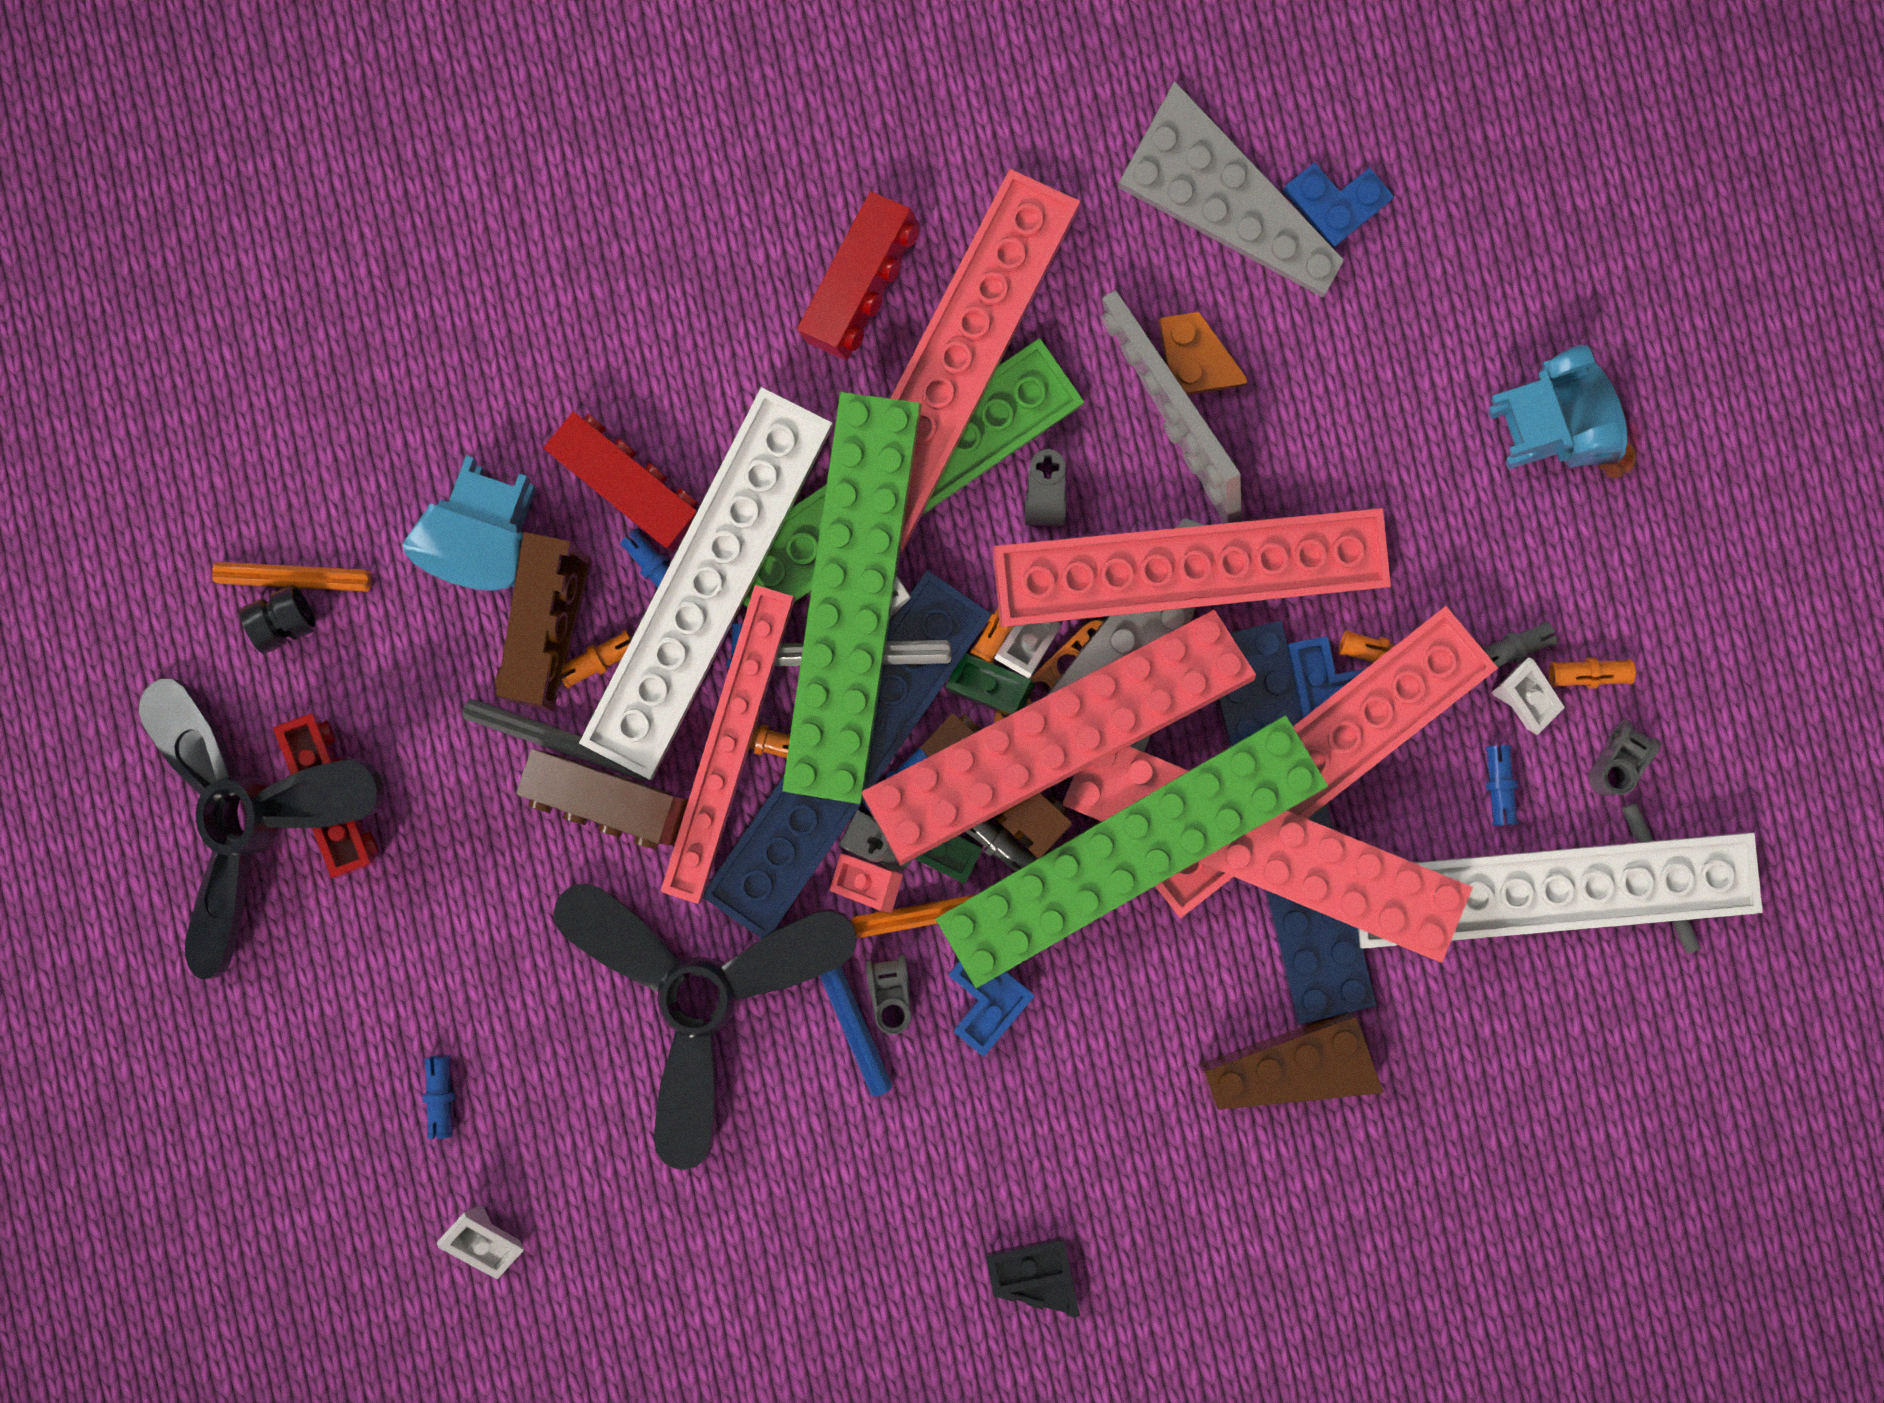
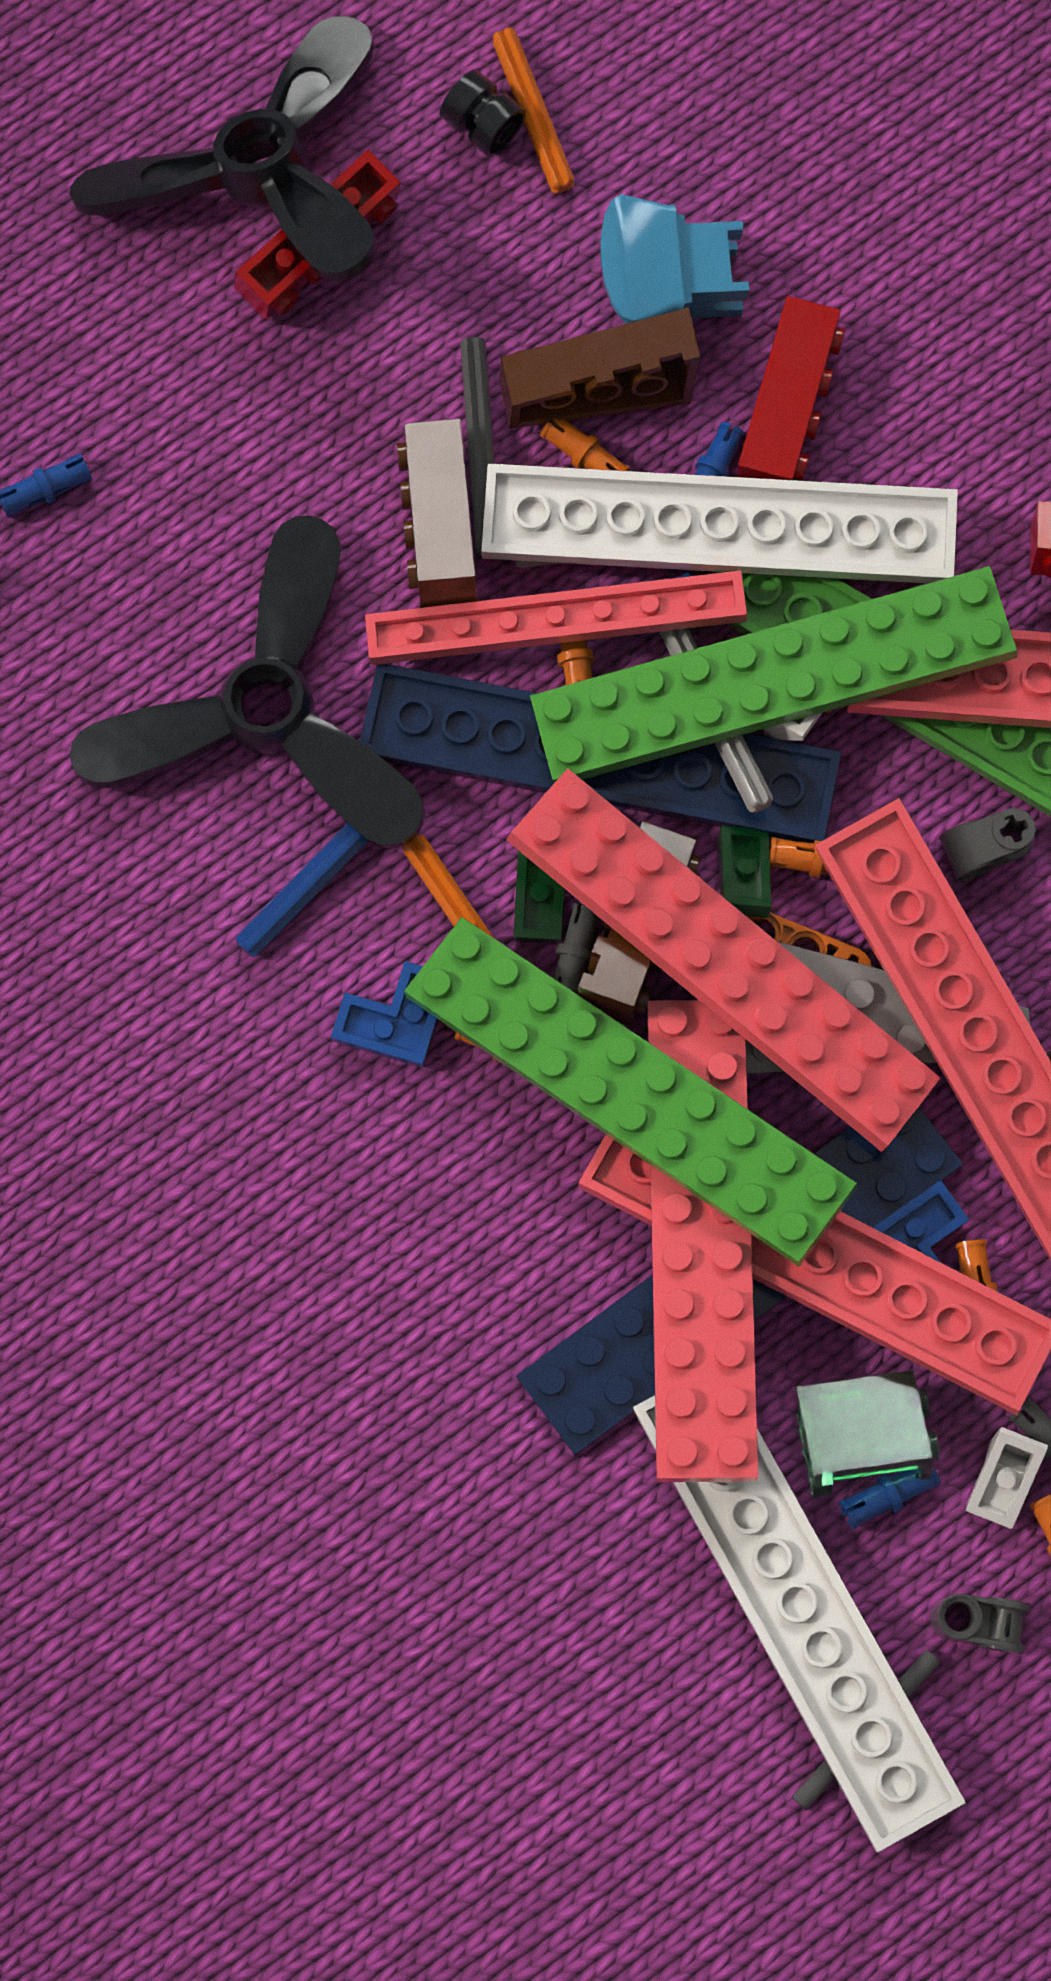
camera: 75 degrees right, 10 degrees down
coral slope [829,853,903,913] -> none
dark grey piece [839,810,913,872] -> none
dark grey piece [865,955,912,1035] -> none
black wing [985,1236,1080,1318] -> none
white slope [994,622,1062,679] -> none
reddish brown wedge [1198,1013,1384,1110] -> none
none -> clear green panel [795,1370,939,1497]

